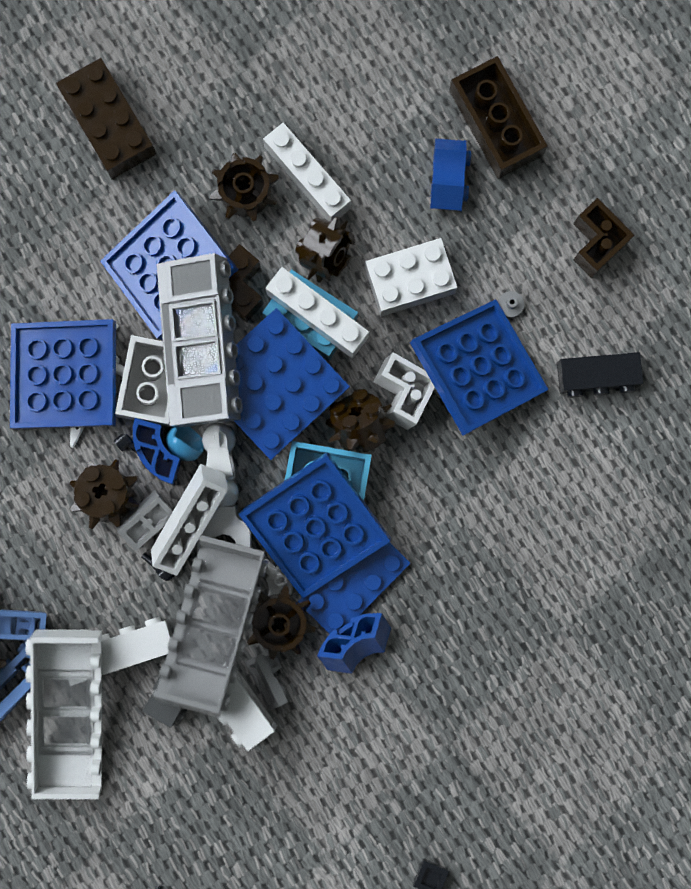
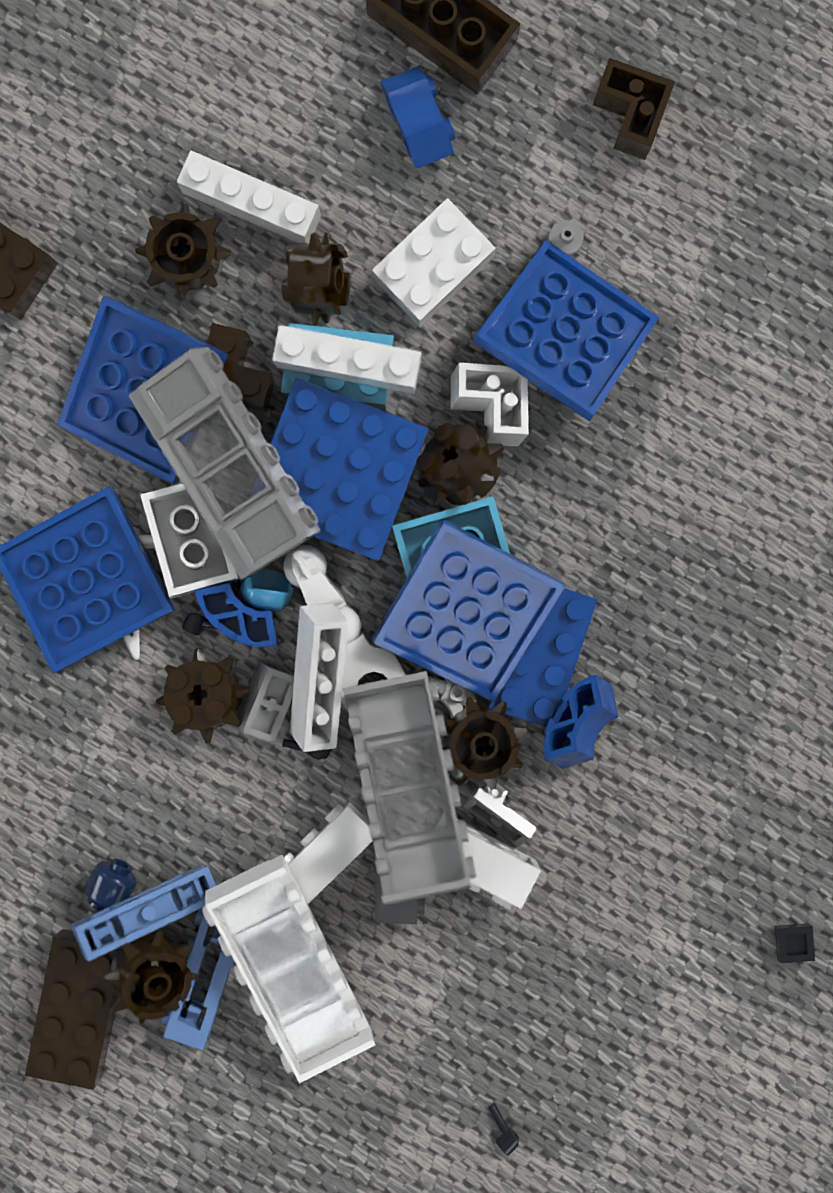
camera: 25 degrees left, 5 degrees up
black brick [557,352,643,398] -> none

